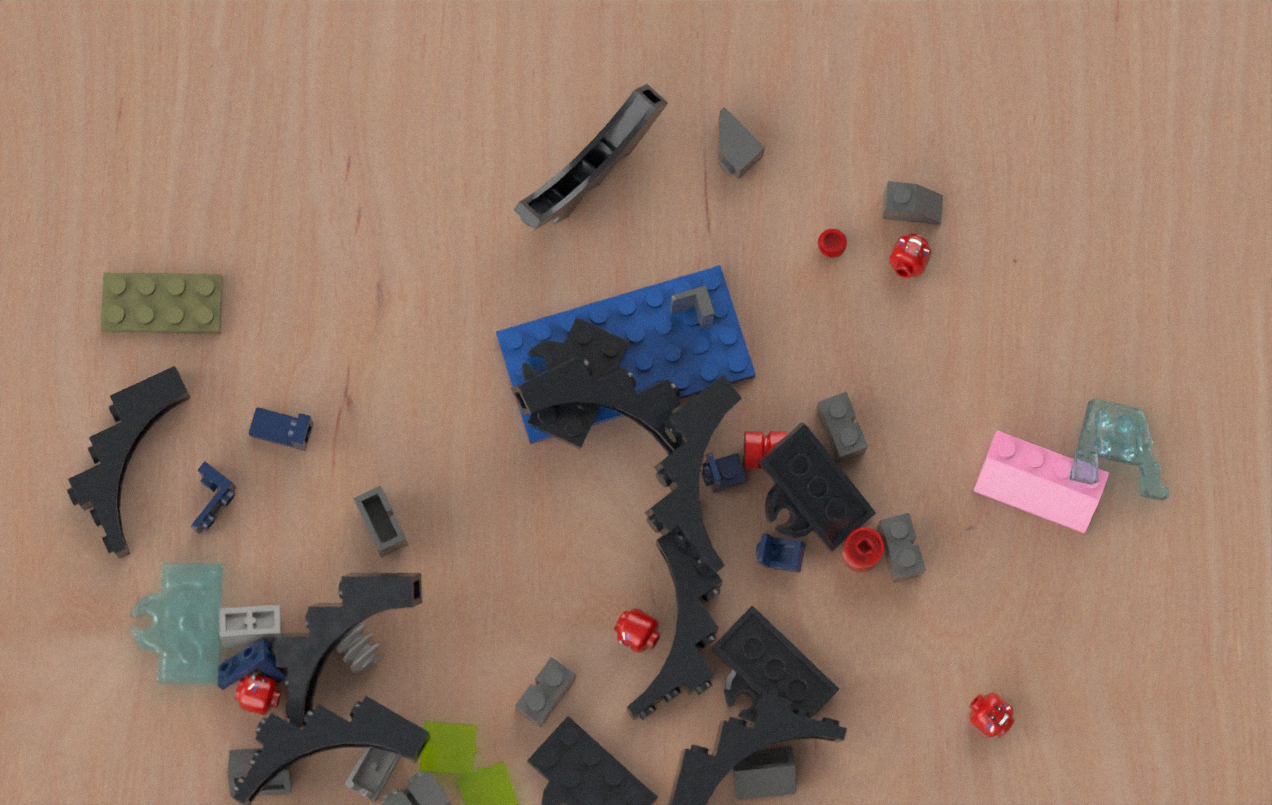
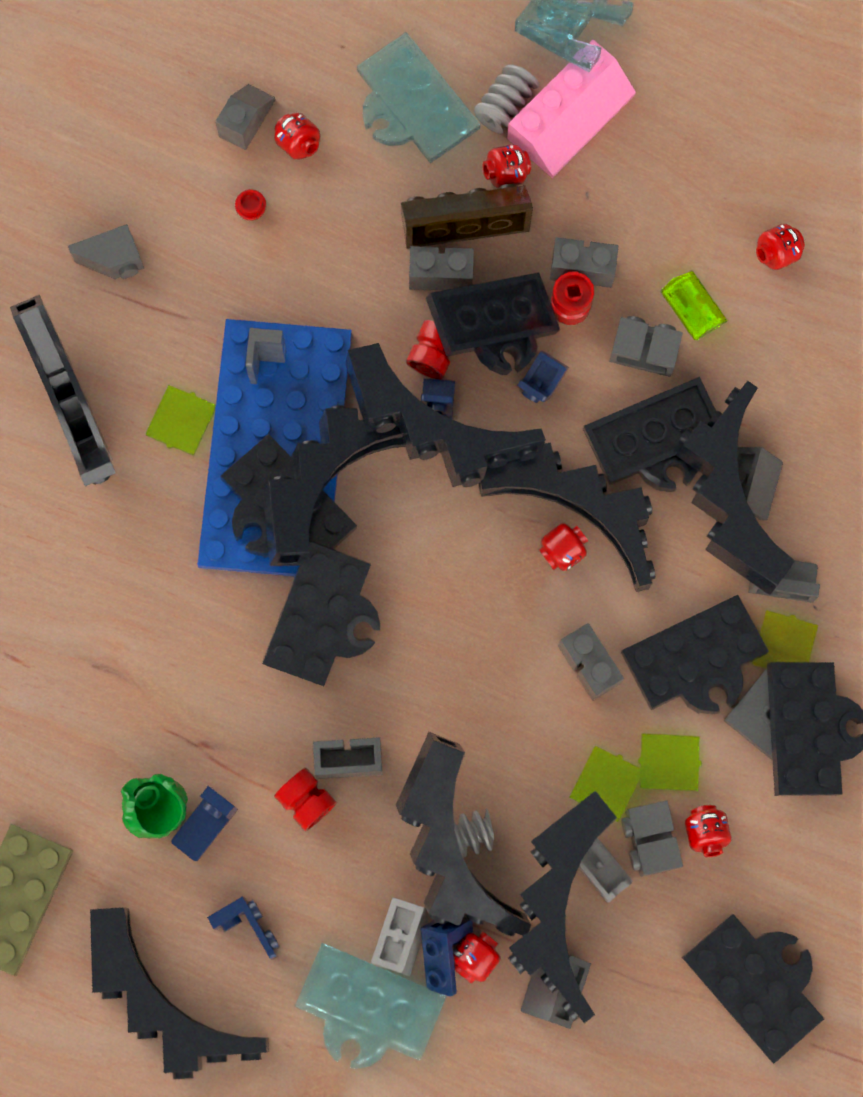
camera: 65 degrees left, 0 degrees up
none -> green hair [121,774,188,839]
none -> clear neon green piece [145,385,216,456]
none -> black plate [262,540,380,686]
none -> red wheel [274,768,337,832]
none -> clear light blue plate [357,32,480,164]
none -> dark brown slope [401,184,533,249]
none -> light grey piece [474,65,539,134]
none -> red head [482,144,531,188]
none -> dark grey piece [609,316,683,377]
none -> clear neon green slope [661,271,728,340]

